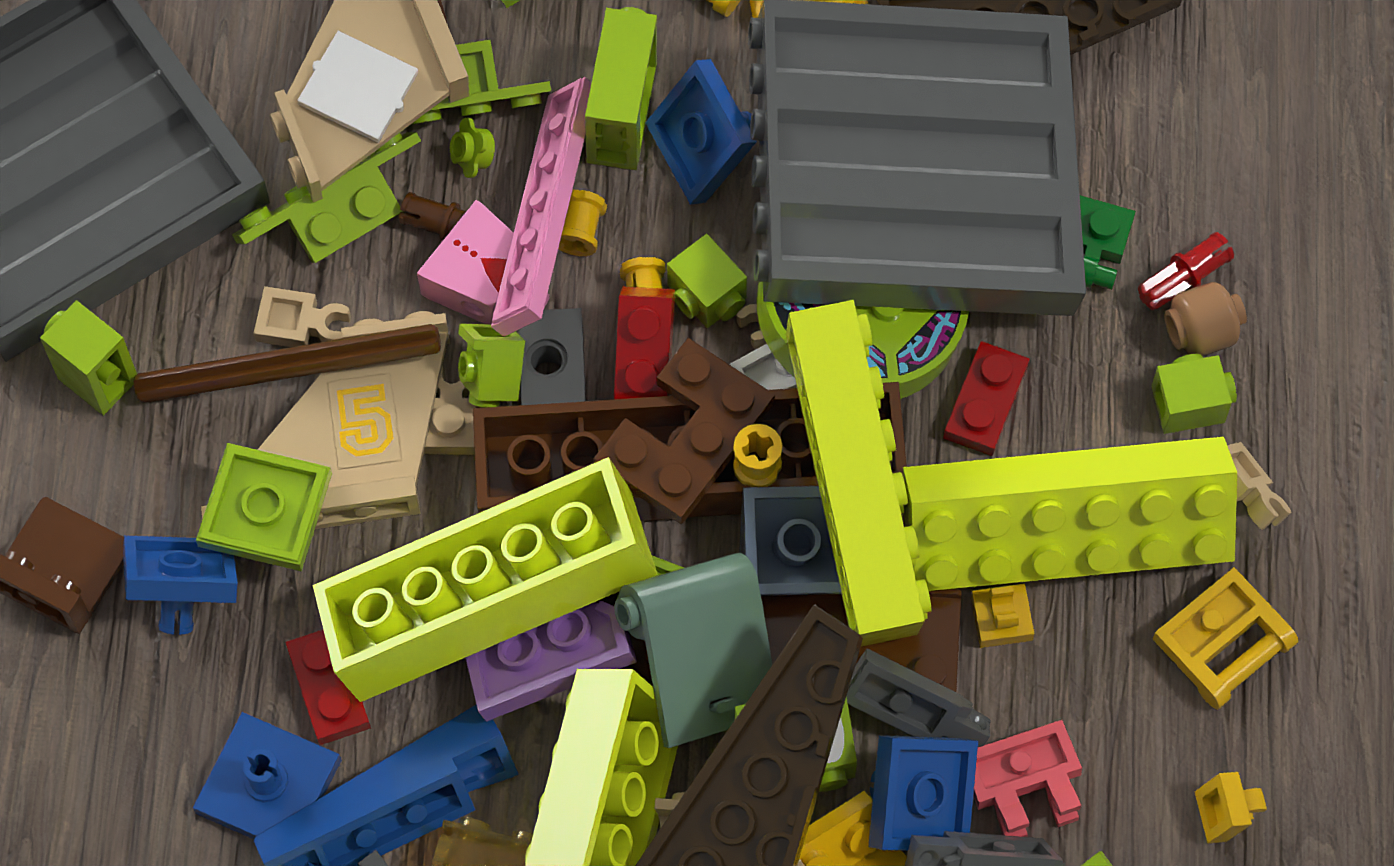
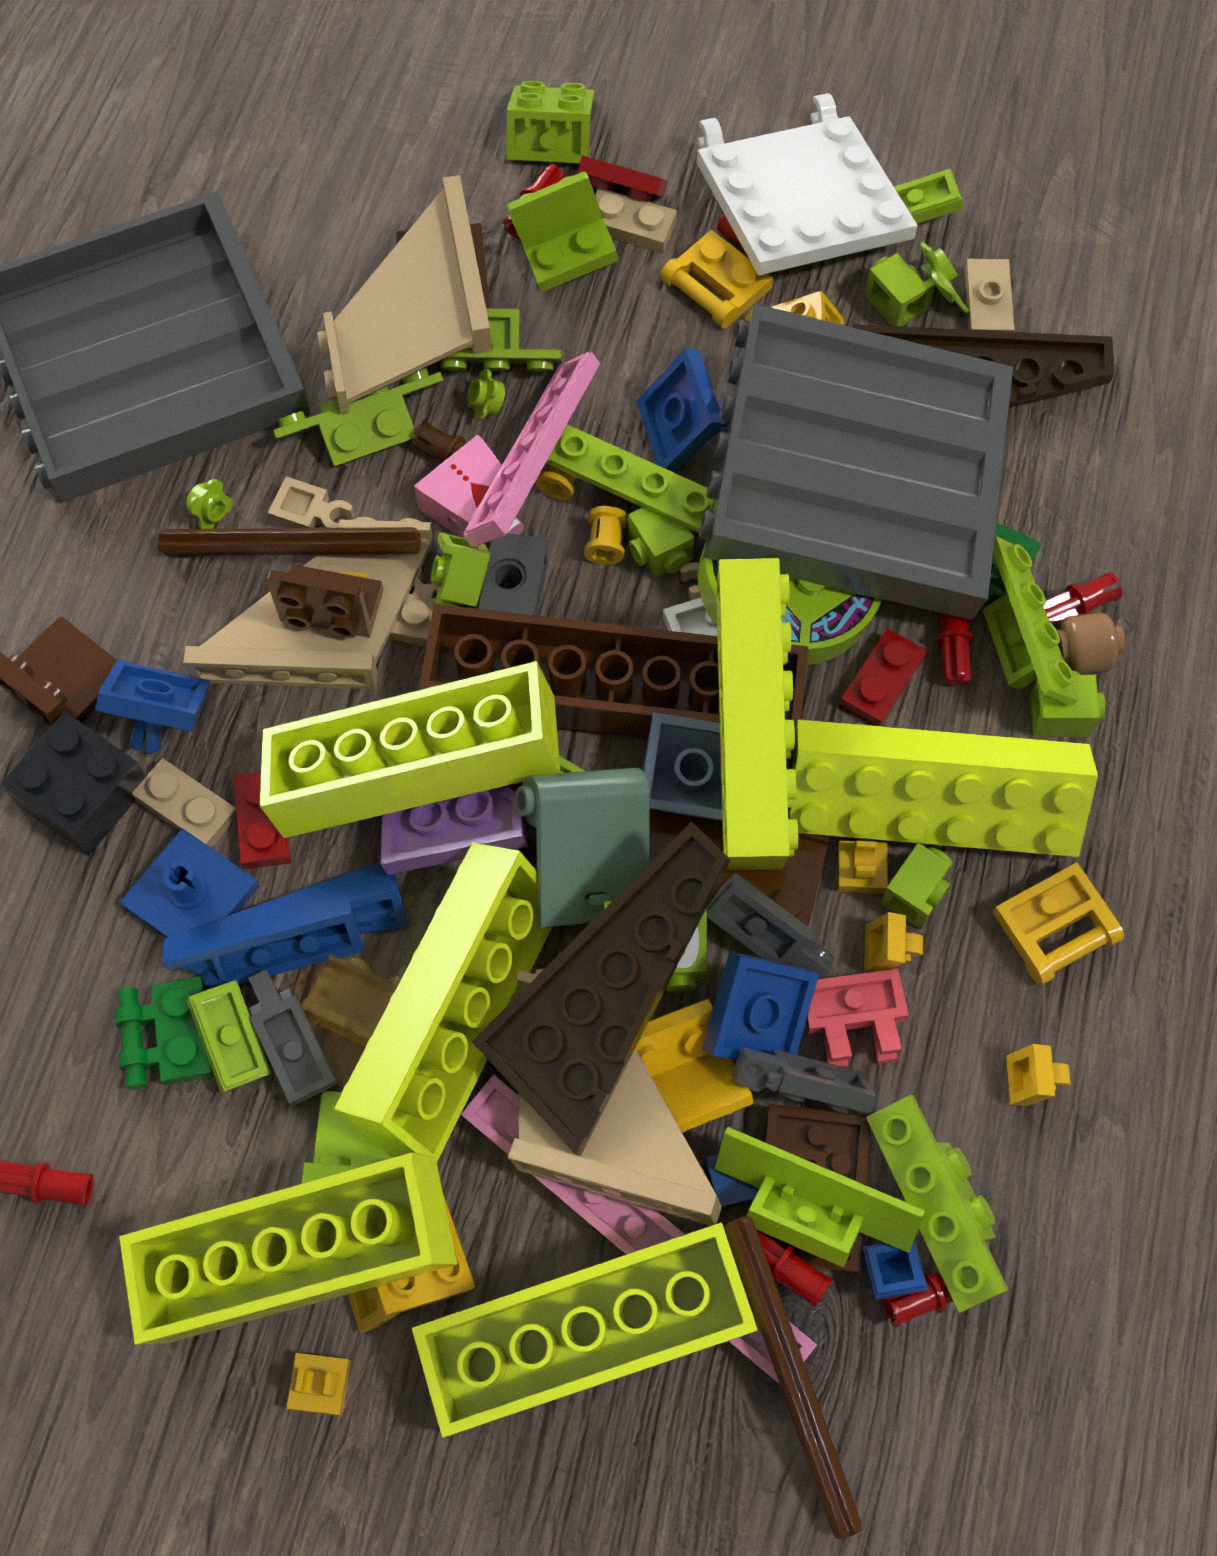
camera: 10 degrees right, 0 degrees up
lime brick [40,300,137,416] -> none
lime tile [196,443,332,572] -> none
white piece [297,31,418,143] -> none
lime window [585,7,657,170] -> none
reddish brown plate [594,338,775,525] -> none
red brick [614,286,675,399] -> none
yellow bush [733,424,782,487] -> none
tan plate [1227,442,1292,530] -> none
none -> black brick [1,711,146,856]
none -> tan plate [132,758,237,848]
none -> lime plate [186,479,233,529]
none -> reddish brown bracket [266,564,384,638]
none -> lime bracket [546,424,714,533]
none -> yellow tile [864,912,923,973]
none -> lime brick [880,843,953,930]
none -> red axle [936,613,974,686]
none -> lime bracket [983,536,1078,706]

